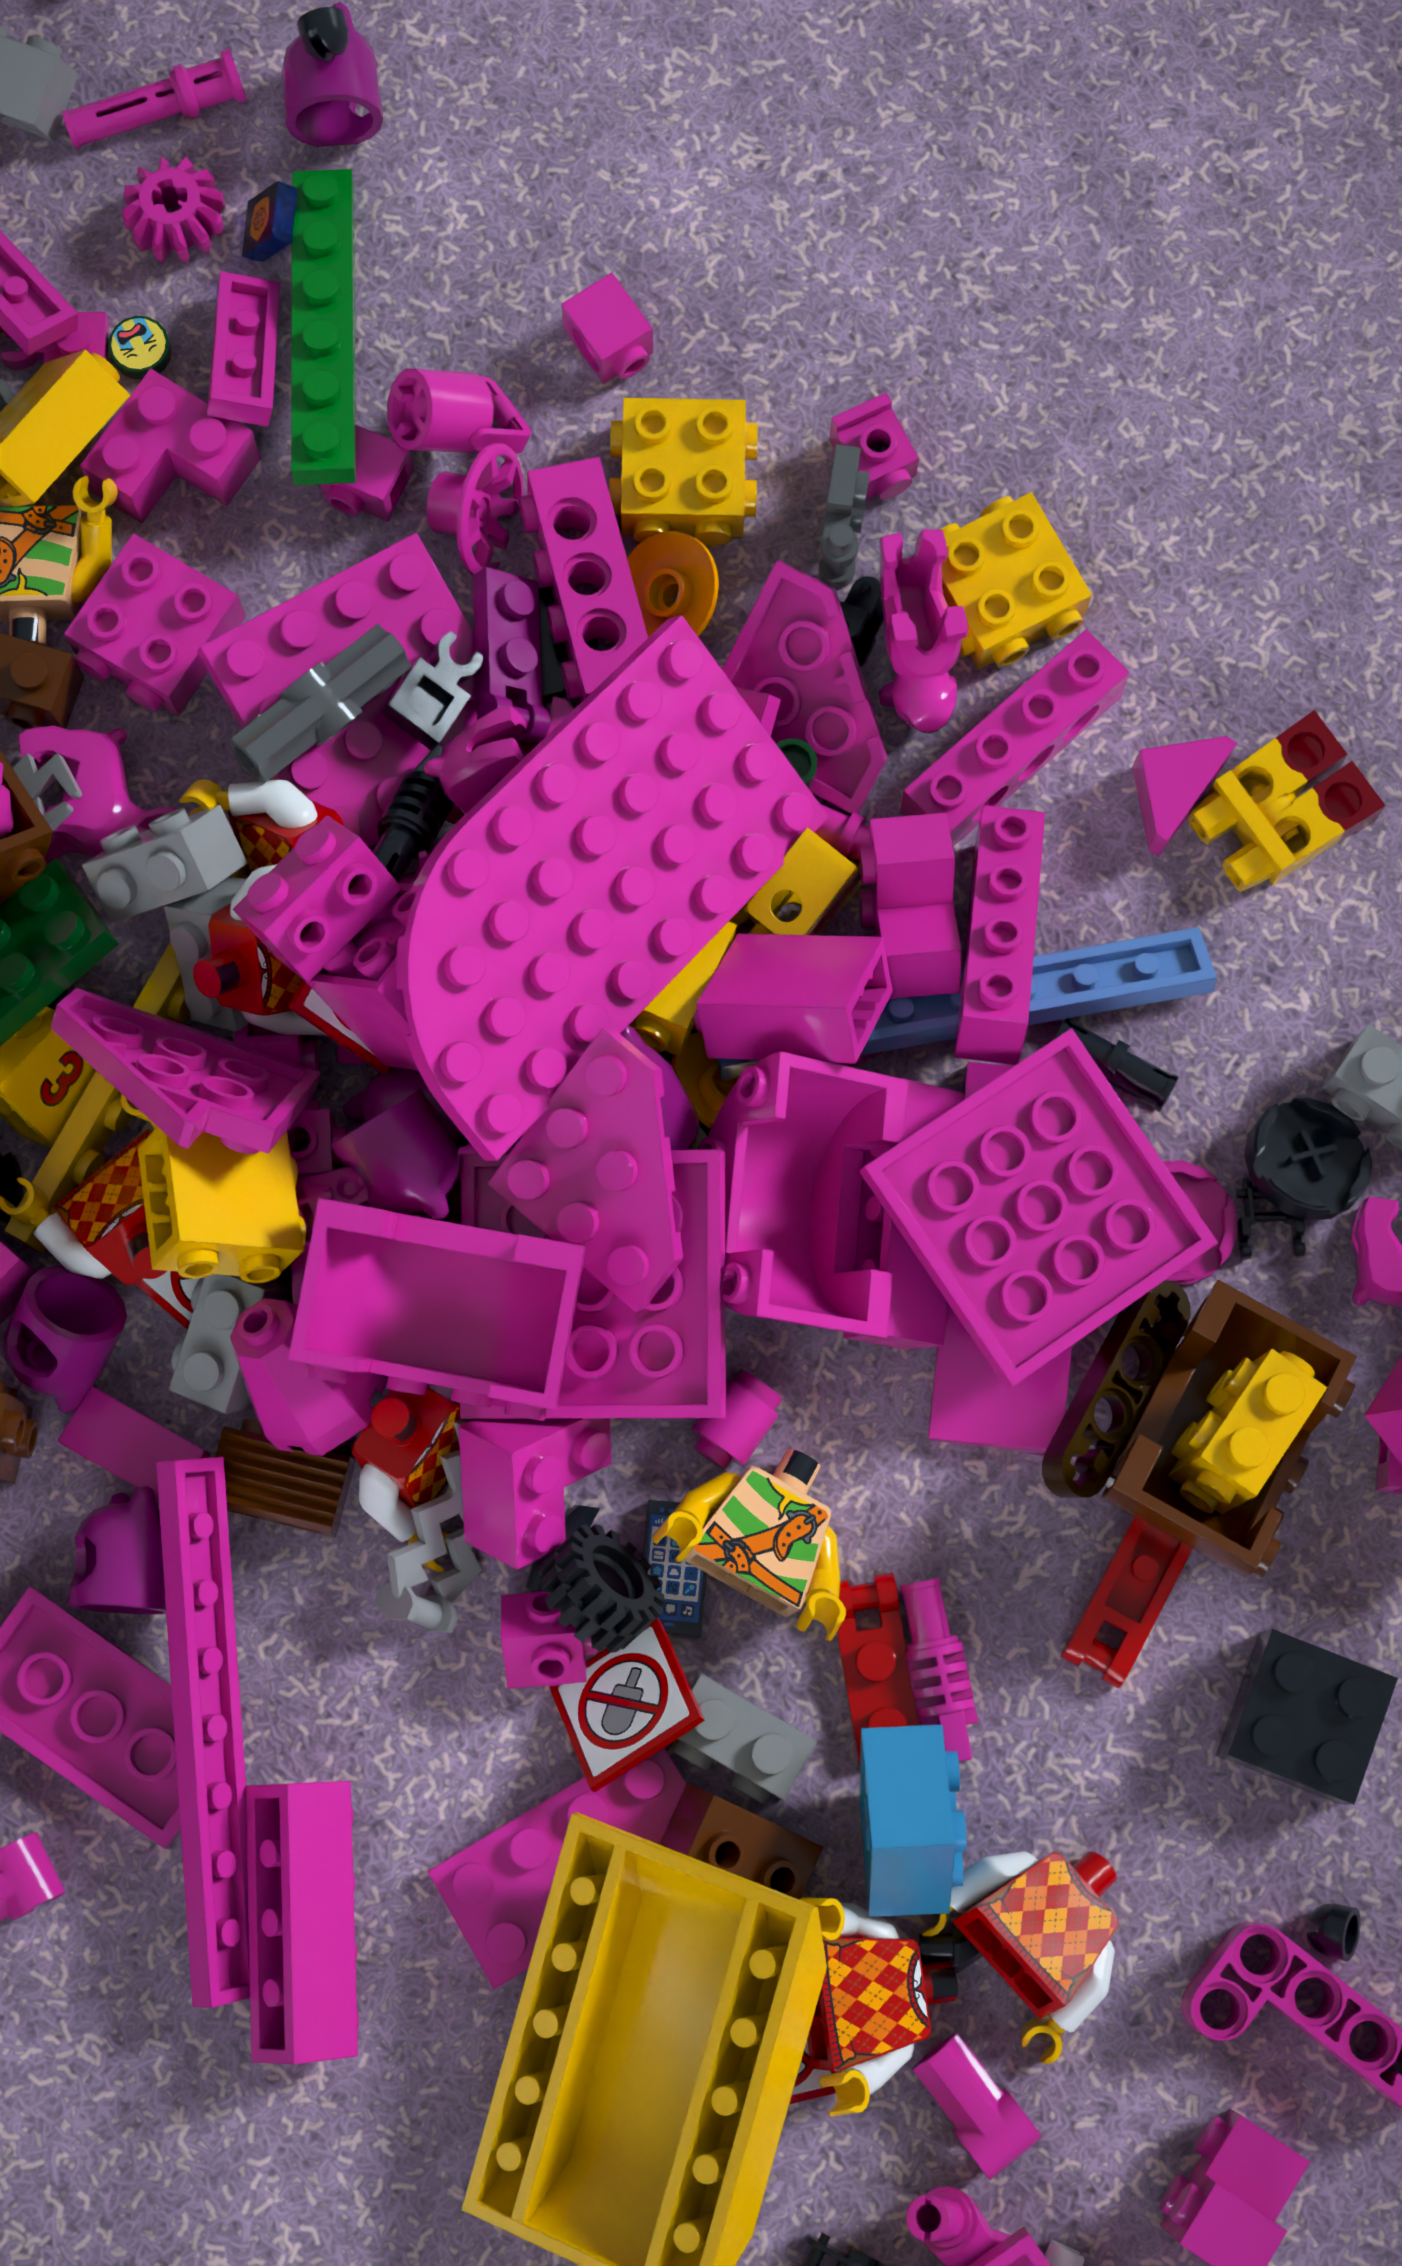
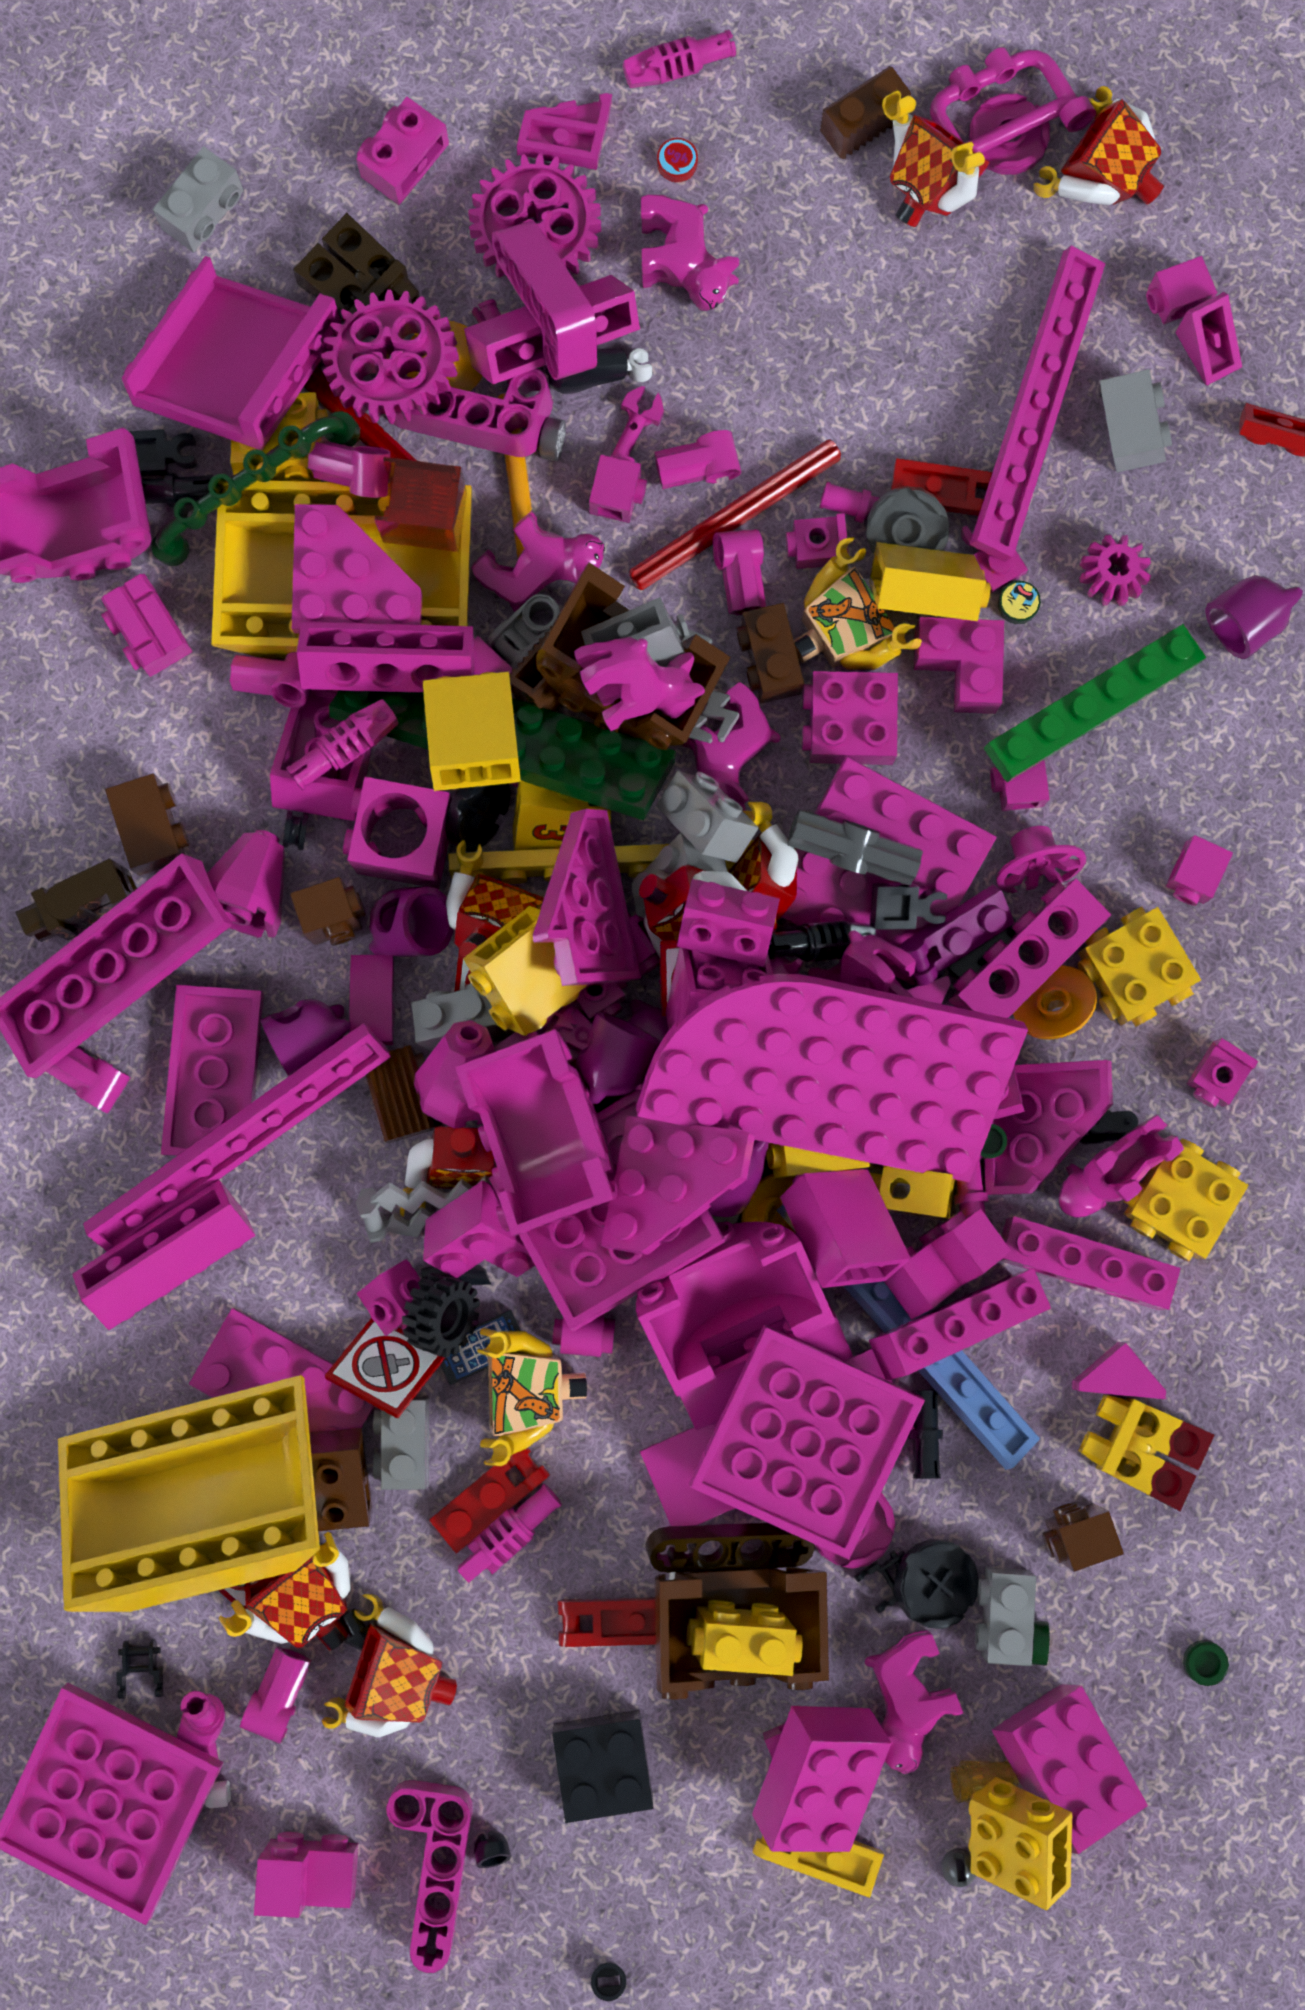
camera: 60 degrees right, 5 degrees up
dark pink pin [61,48,248,150] -> none
dark pink plate [207,271,281,427] -> none
tile [242,181,297,261] -> none
black hinge [297,7,349,61] -> none
dark pink piece [387,368,532,453] -> none
dark grey plate [818,444,870,590] -> none
dark azure brick [859,1725,967,1917] -> none
none -> reddish brown brick [1042,1502,1124,1572]

